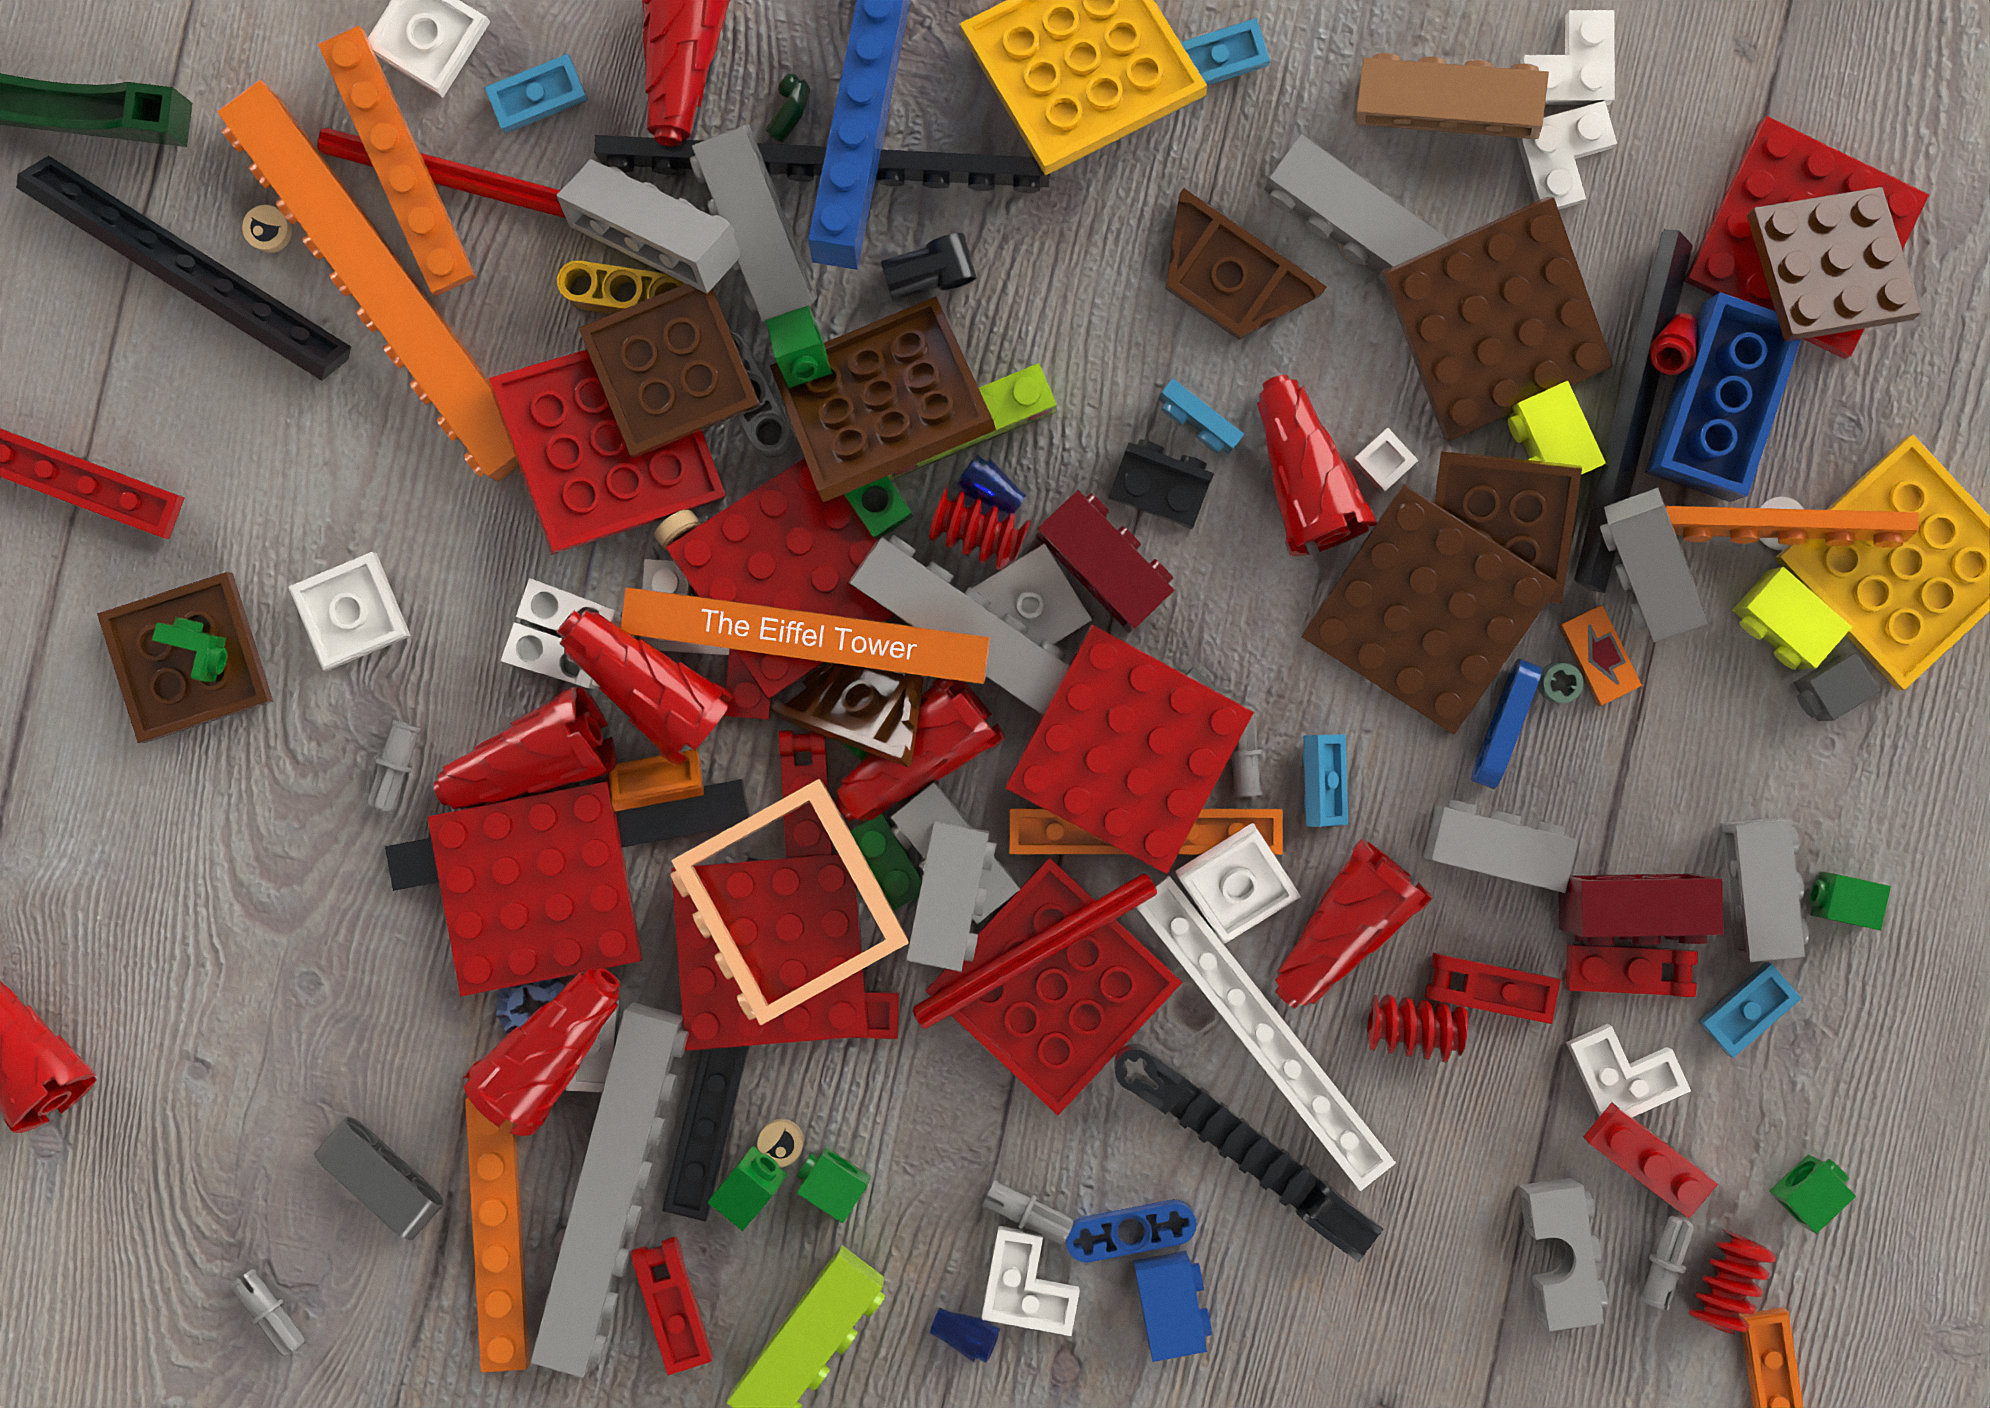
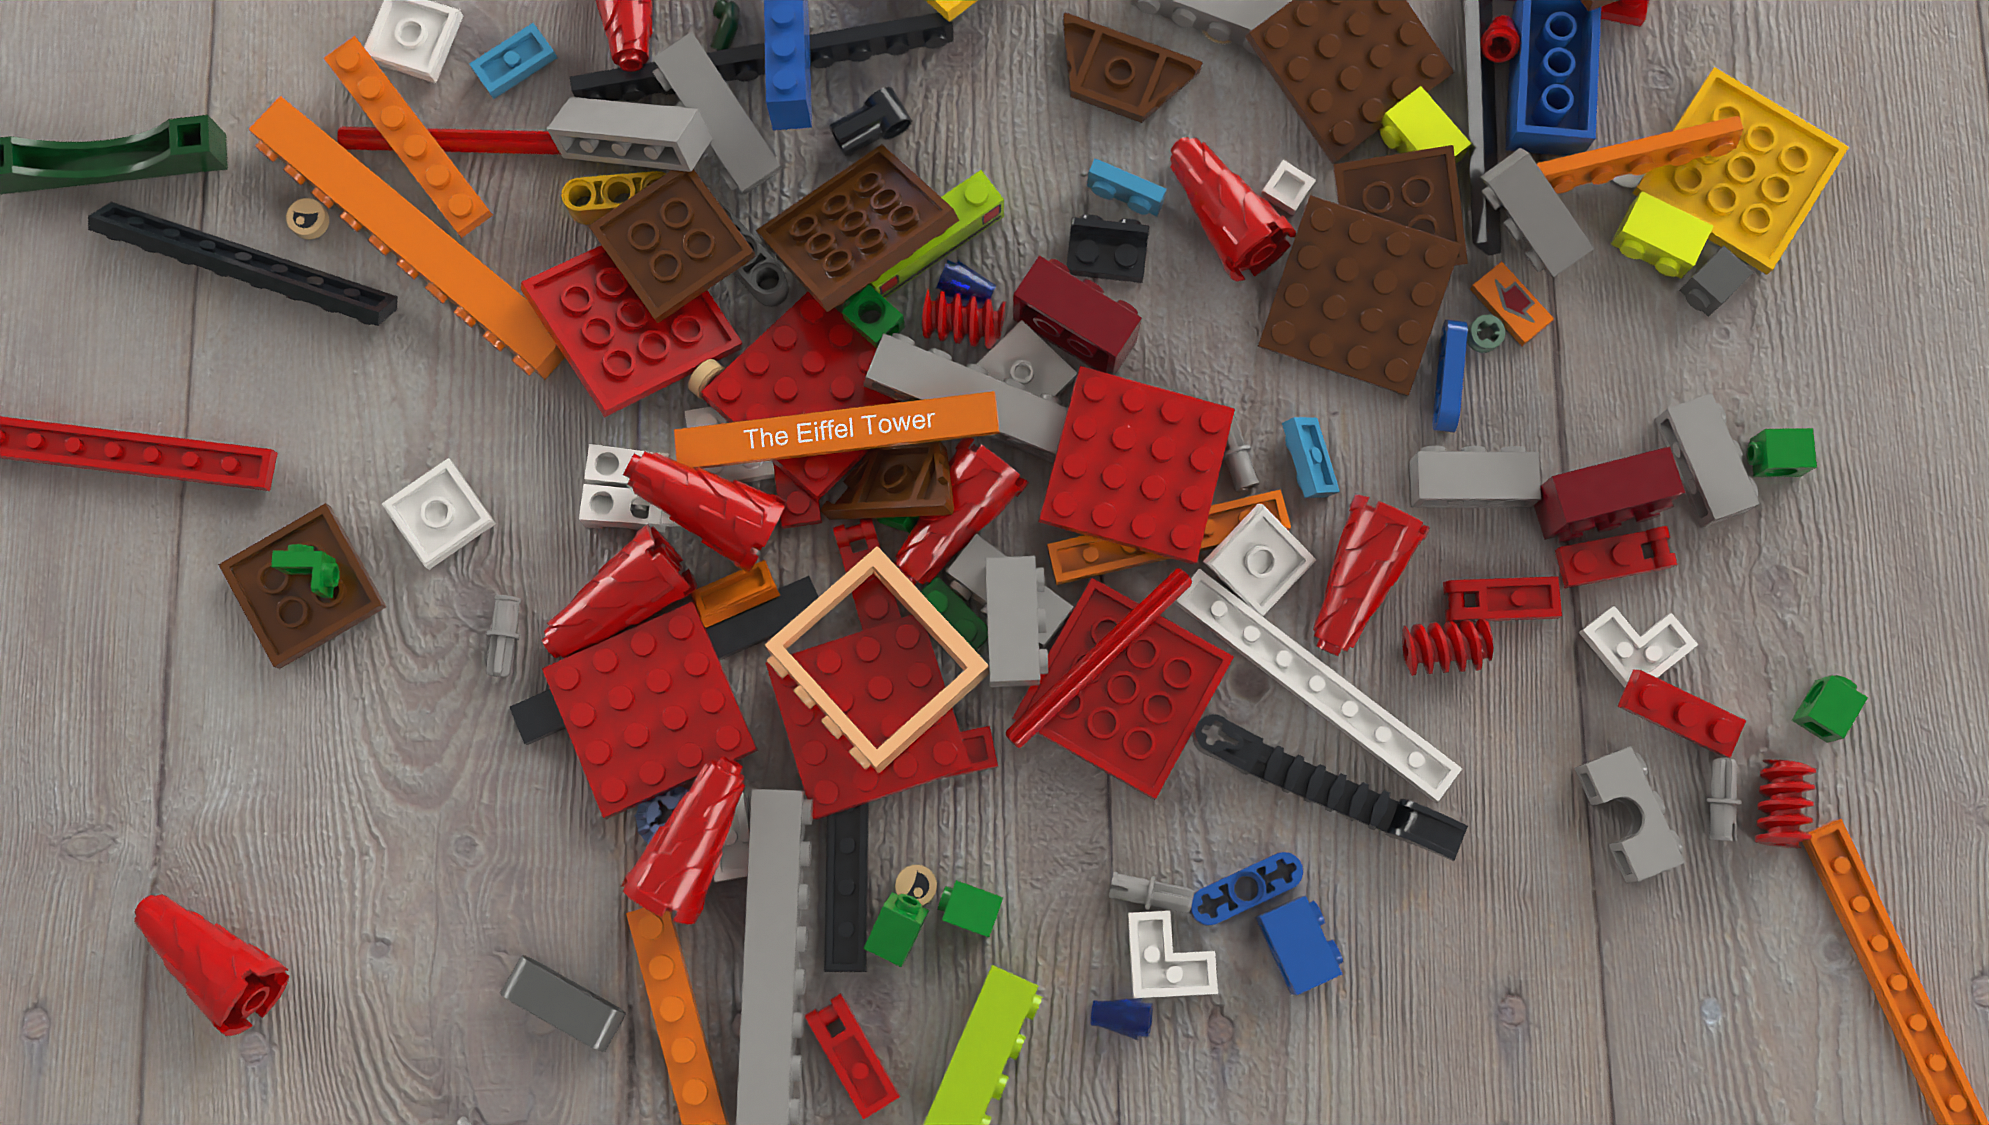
camera: 15 degrees left, 10 degrees down
green brick [766,305,832,388] -> none
dark azure plate [1698,962,1802,1058] -> none

